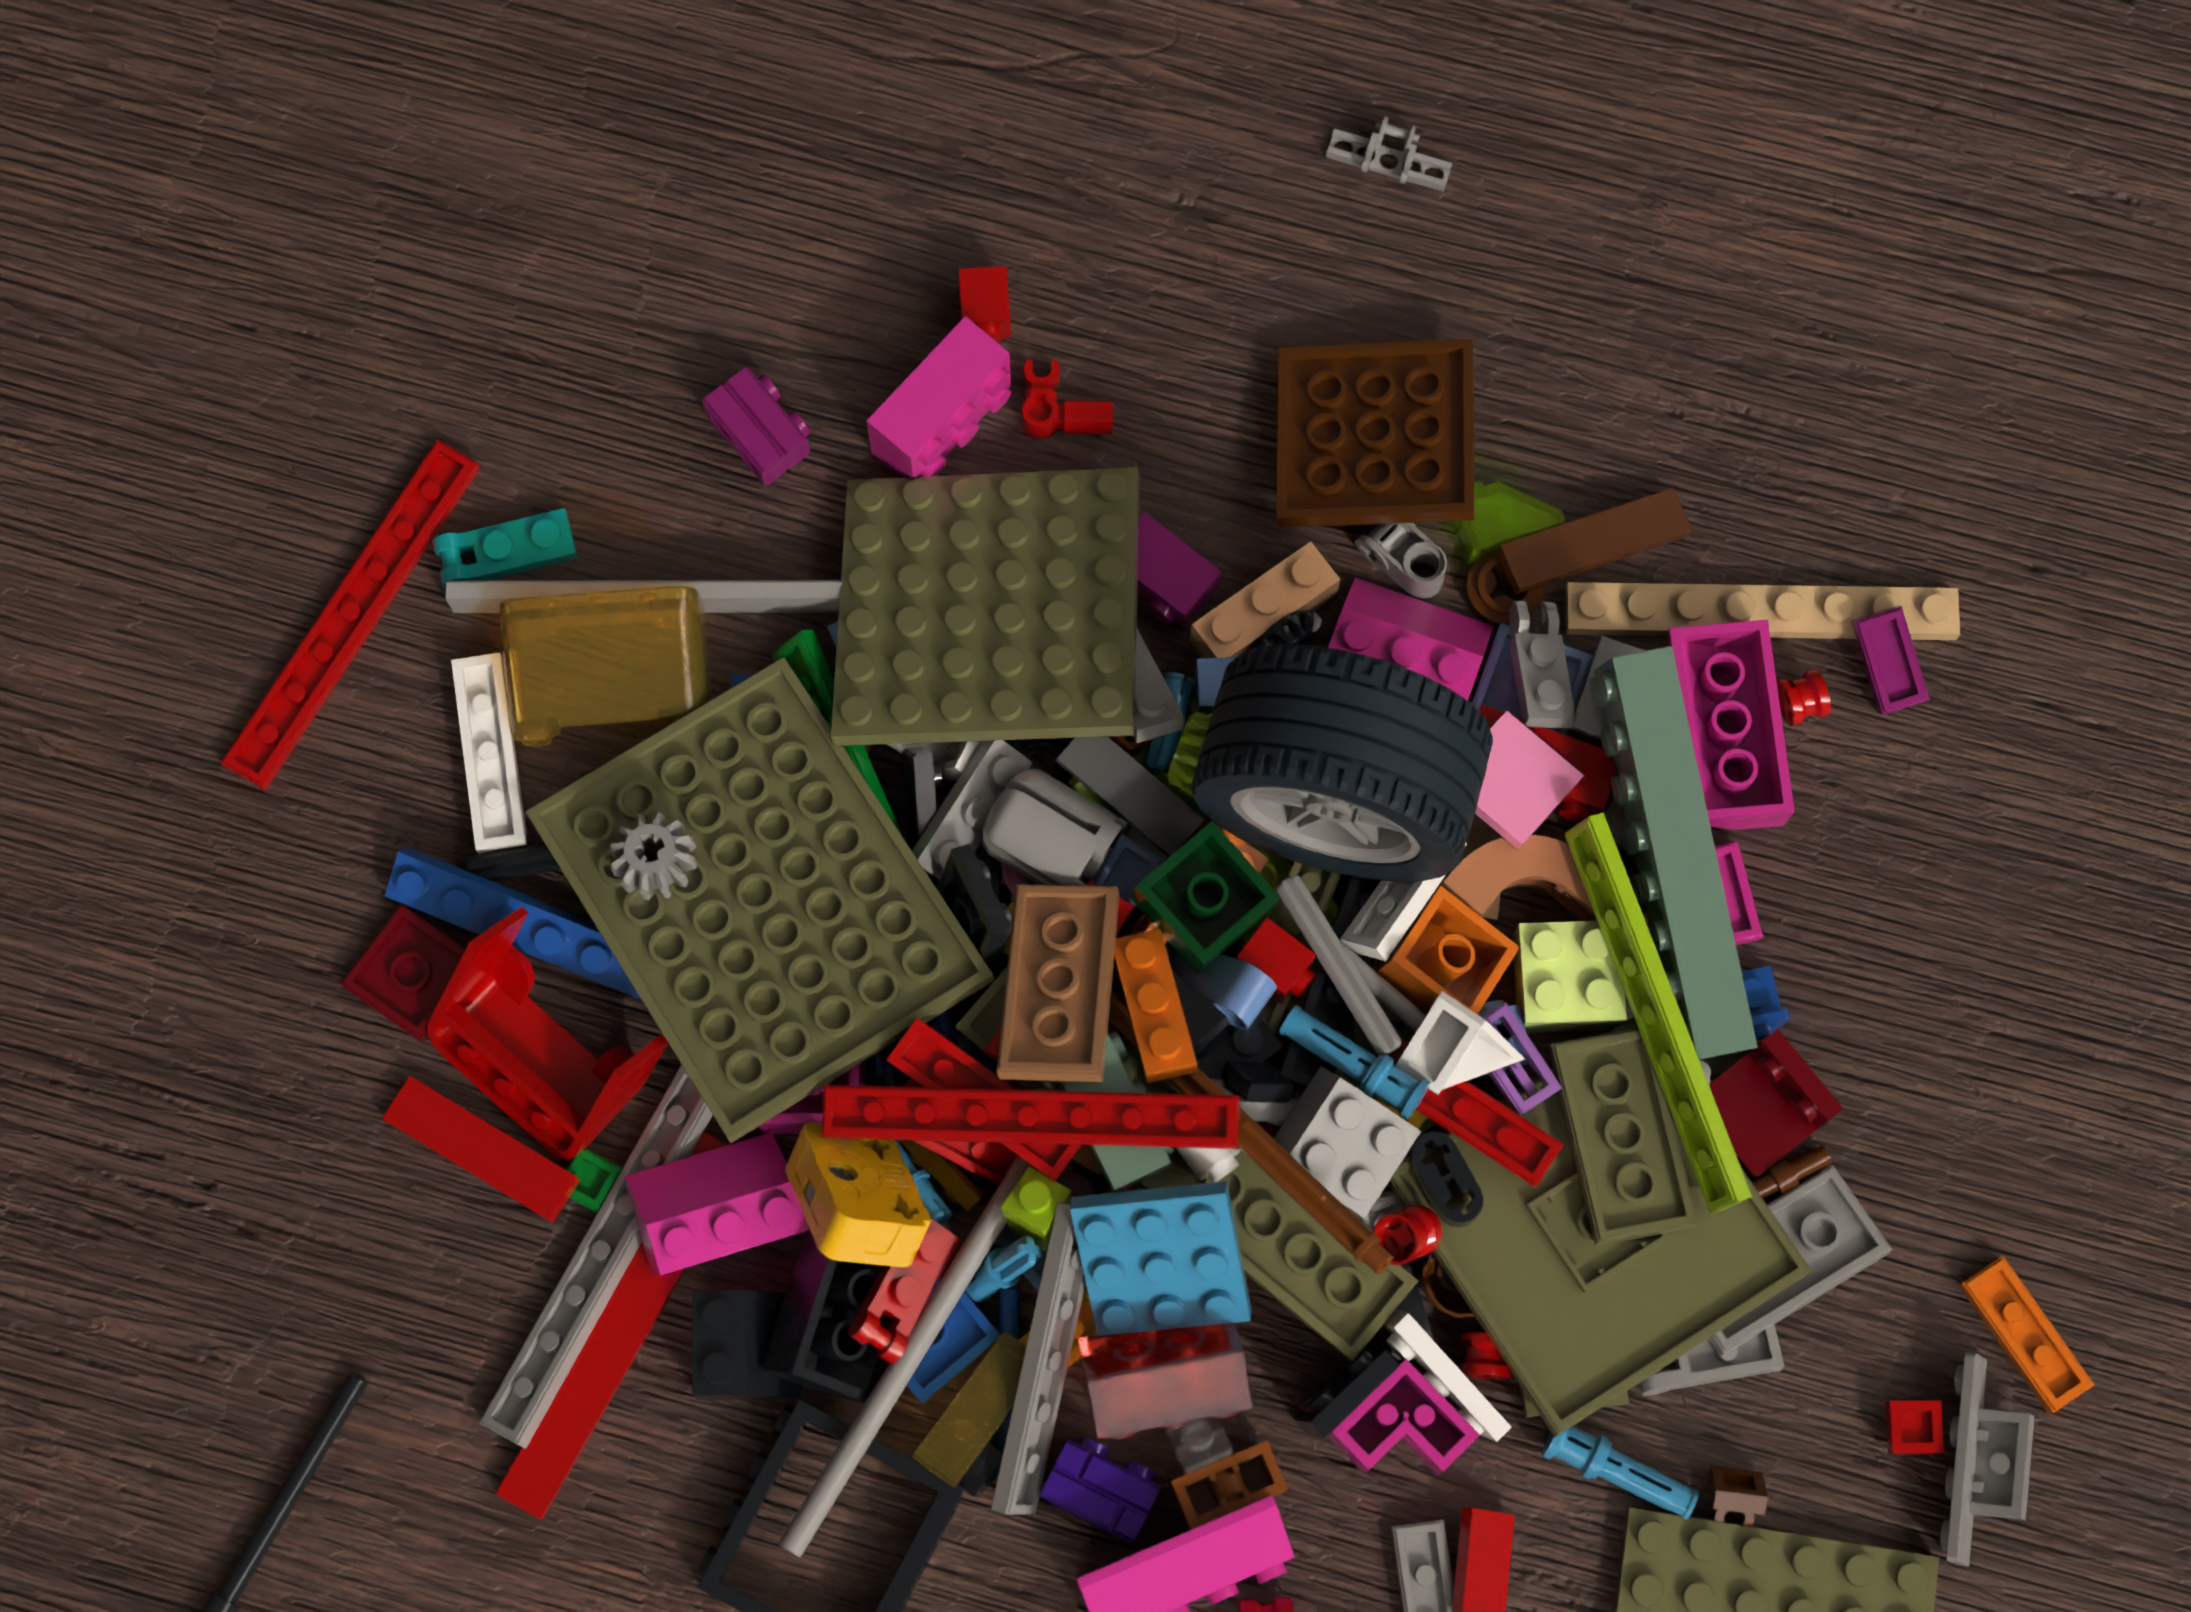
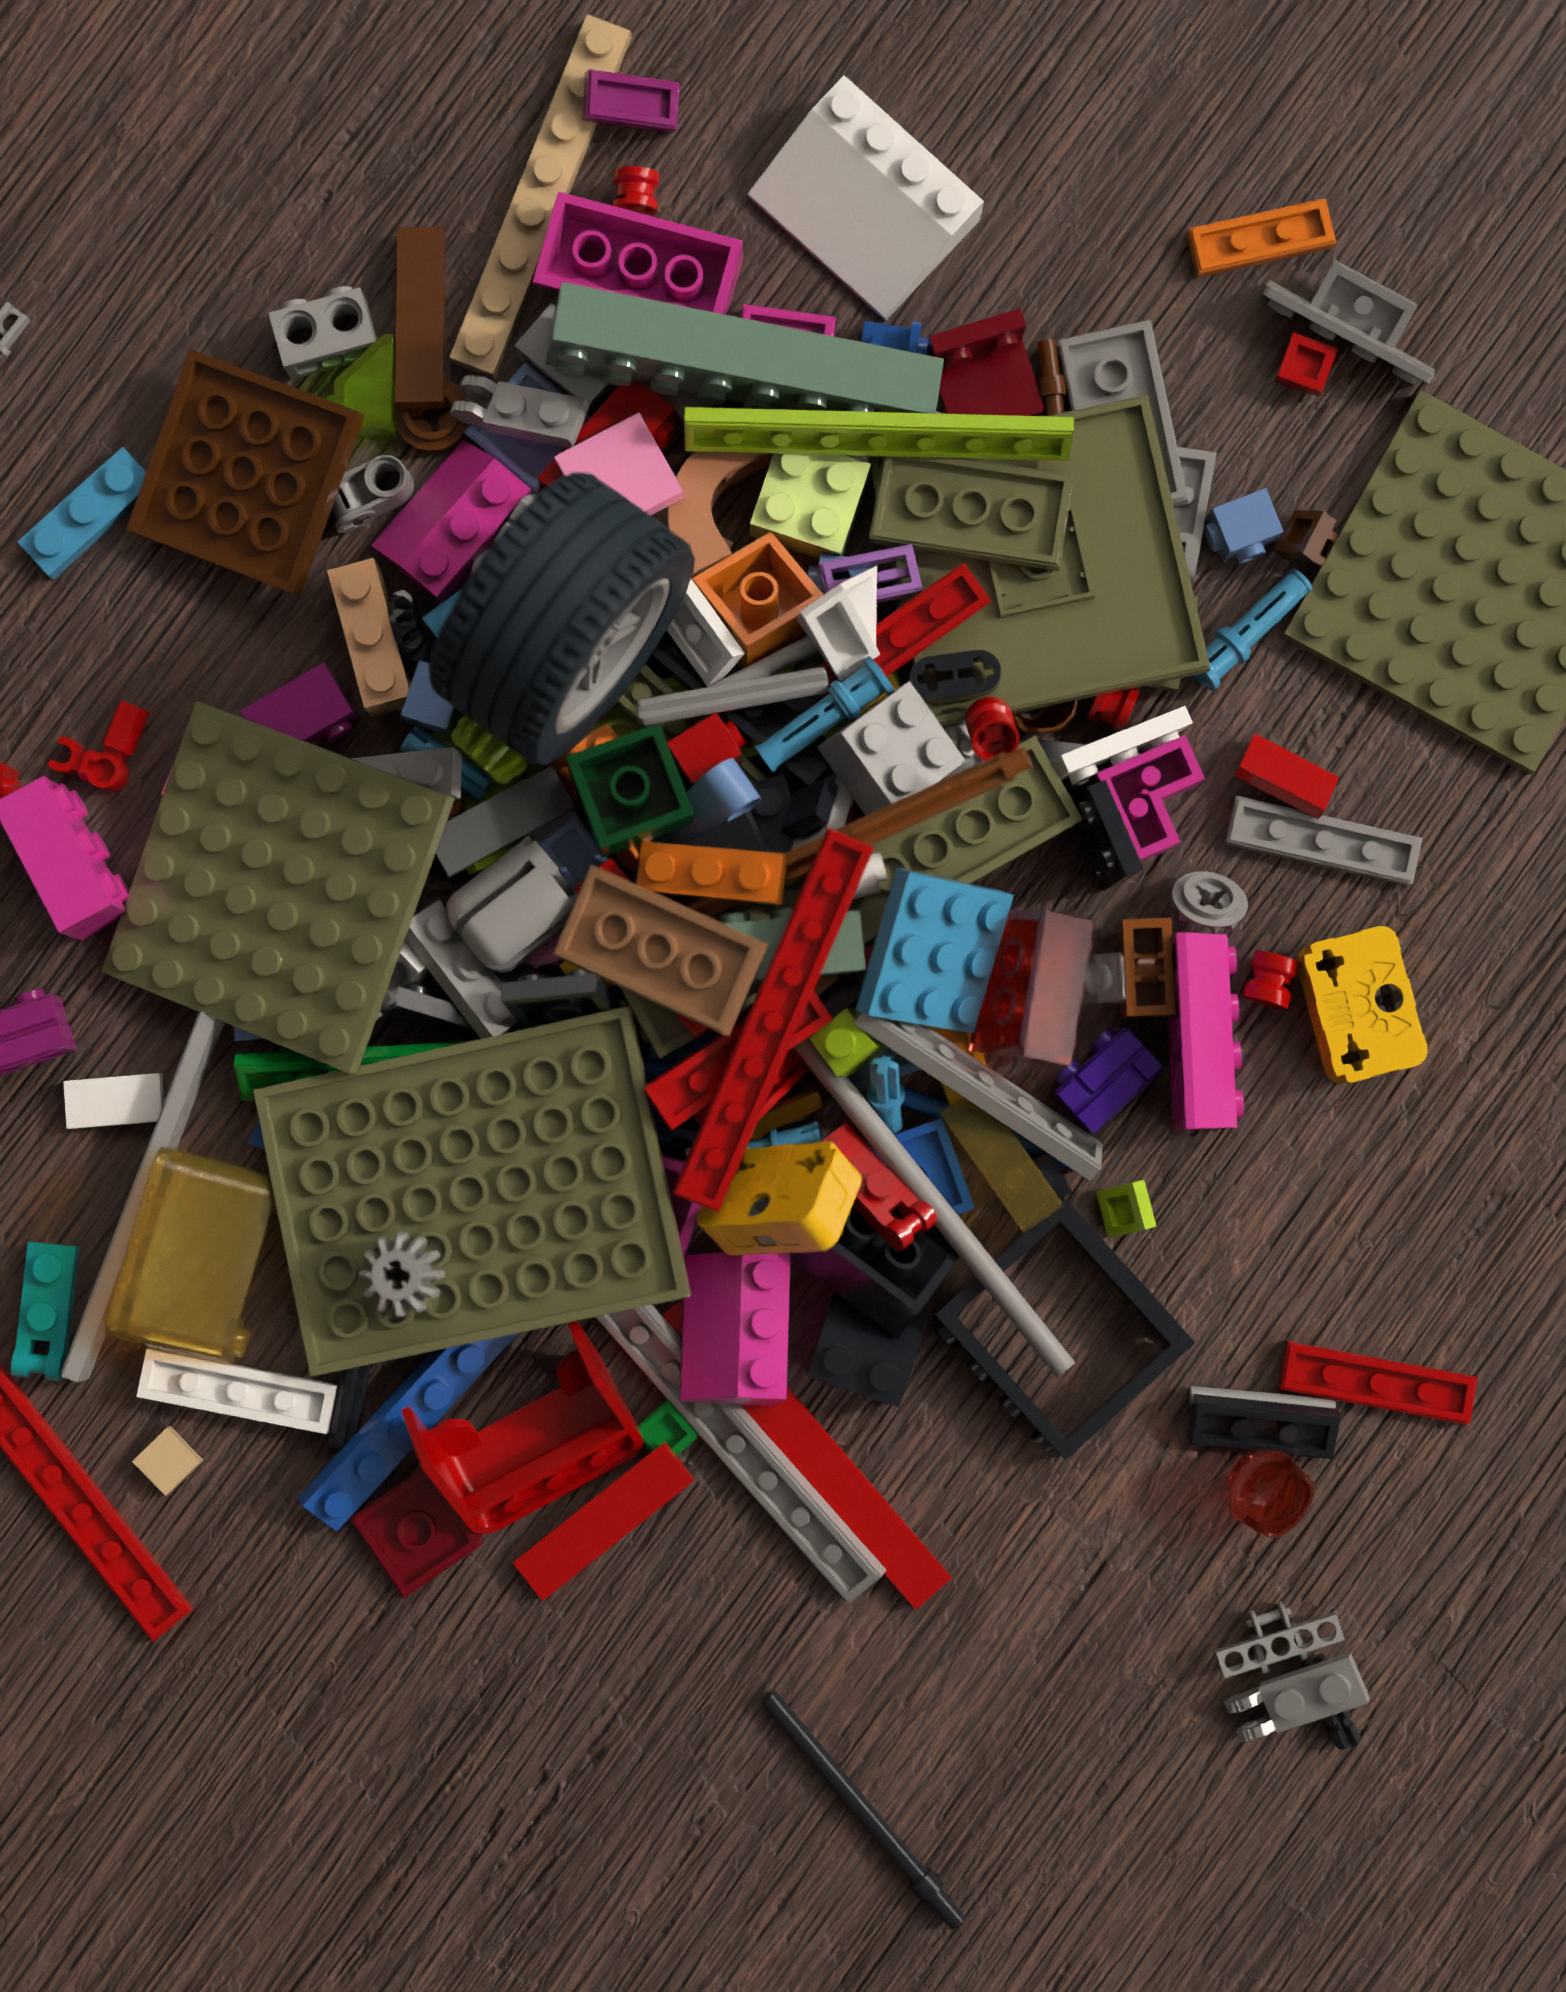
camera: 70 degrees left, 10 degrees up
none -> dark azure plate [17,447,146,580]
none -> white tile [63,1073,165,1129]
none -> tan tile [132,1426,204,1496]
none -> light grey brick [269,286,382,380]
none -> white slope [748,75,984,321]
none -> lime plate [1096,1180,1157,1238]
none -> light grey gear [1171,871,1248,934]
none -> medium blue brick [1204,488,1284,564]

